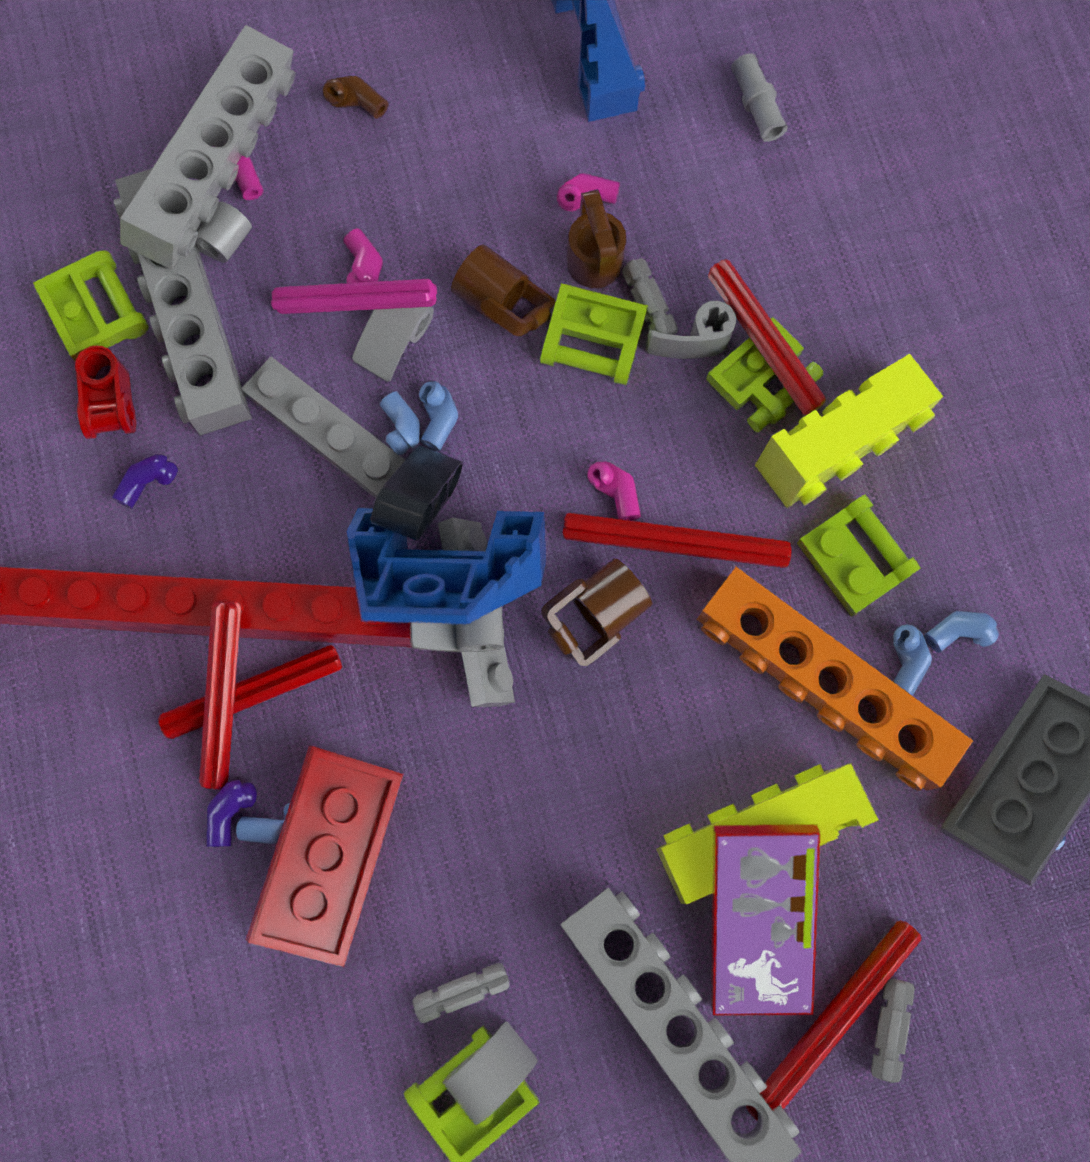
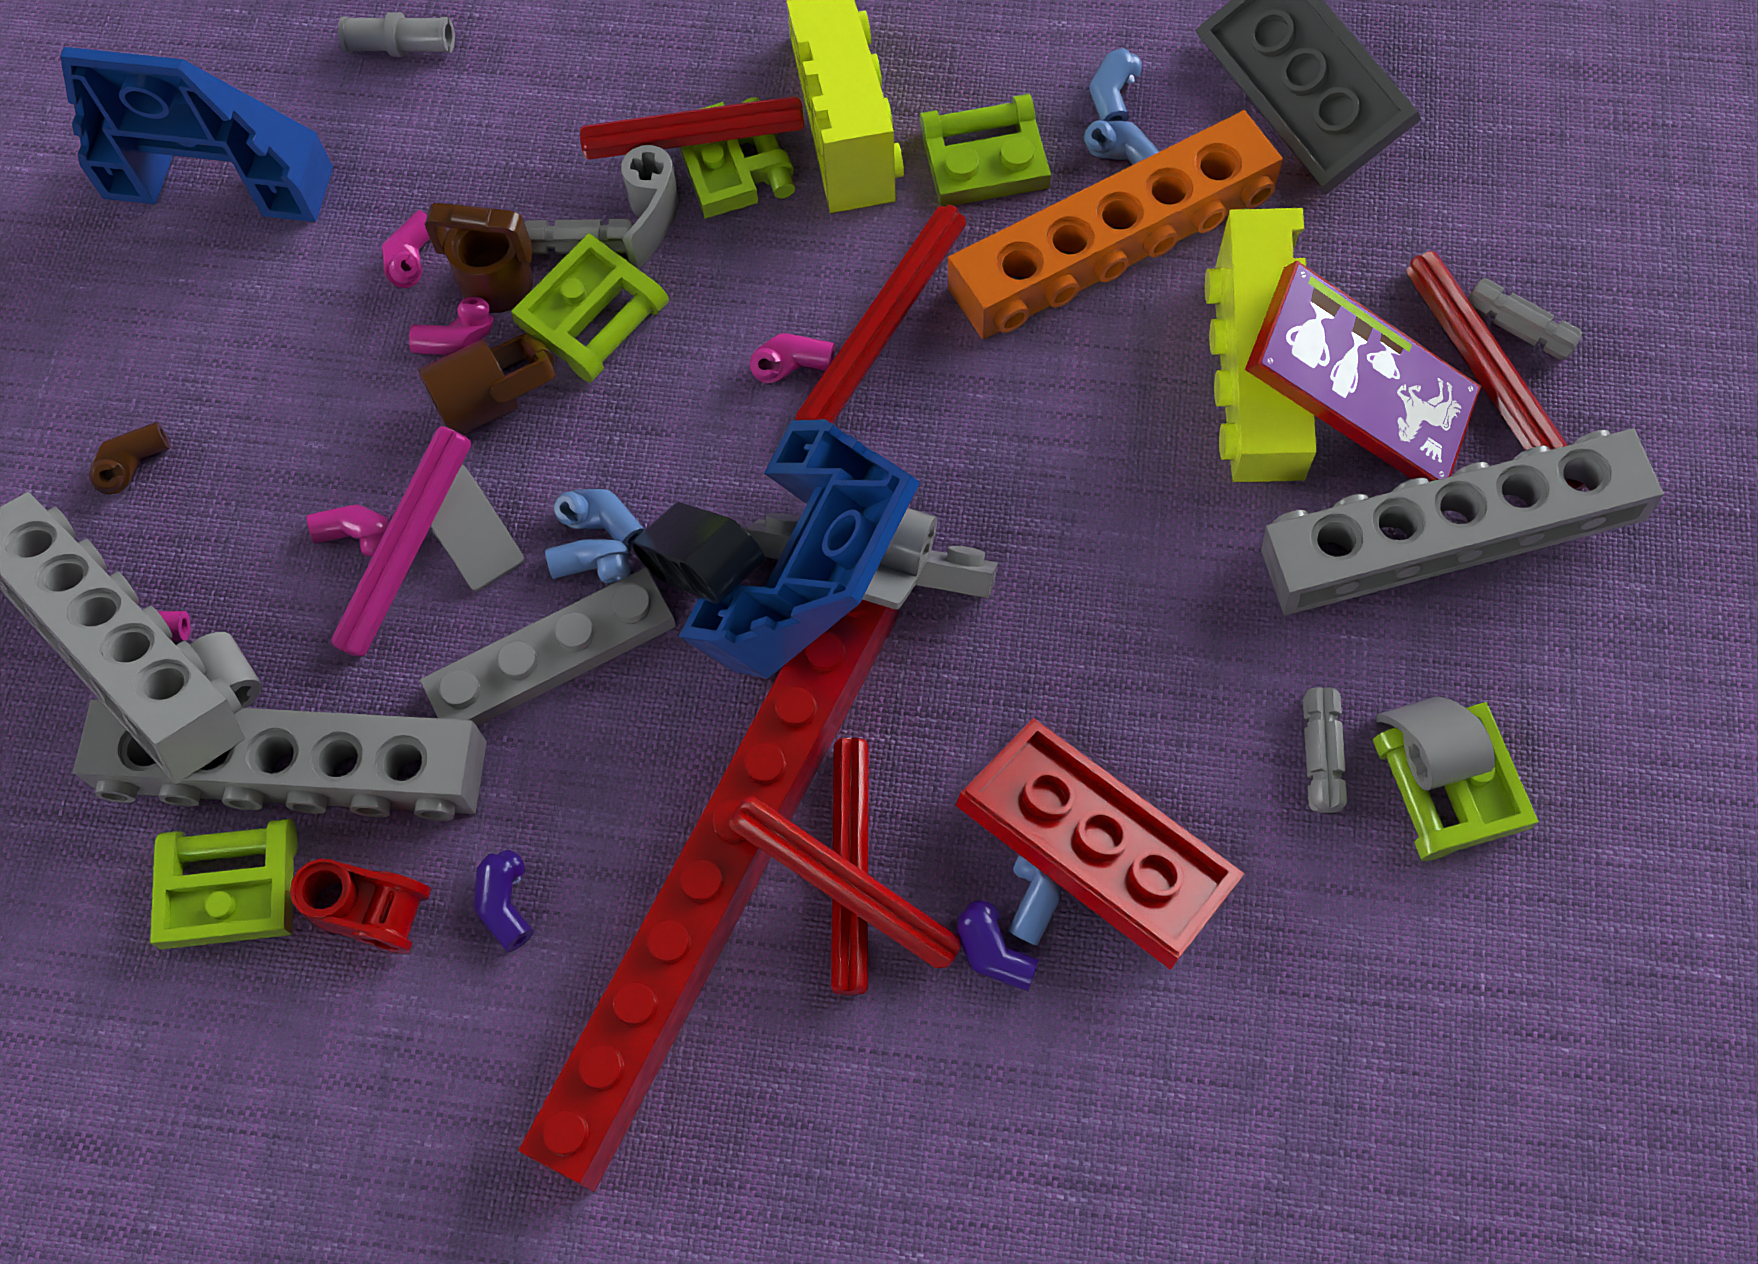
camera: 60 degrees left, 10 degrees down
reddish brown piece [541,558,653,666] -> none
none -> dark pink arm [409,297,494,355]

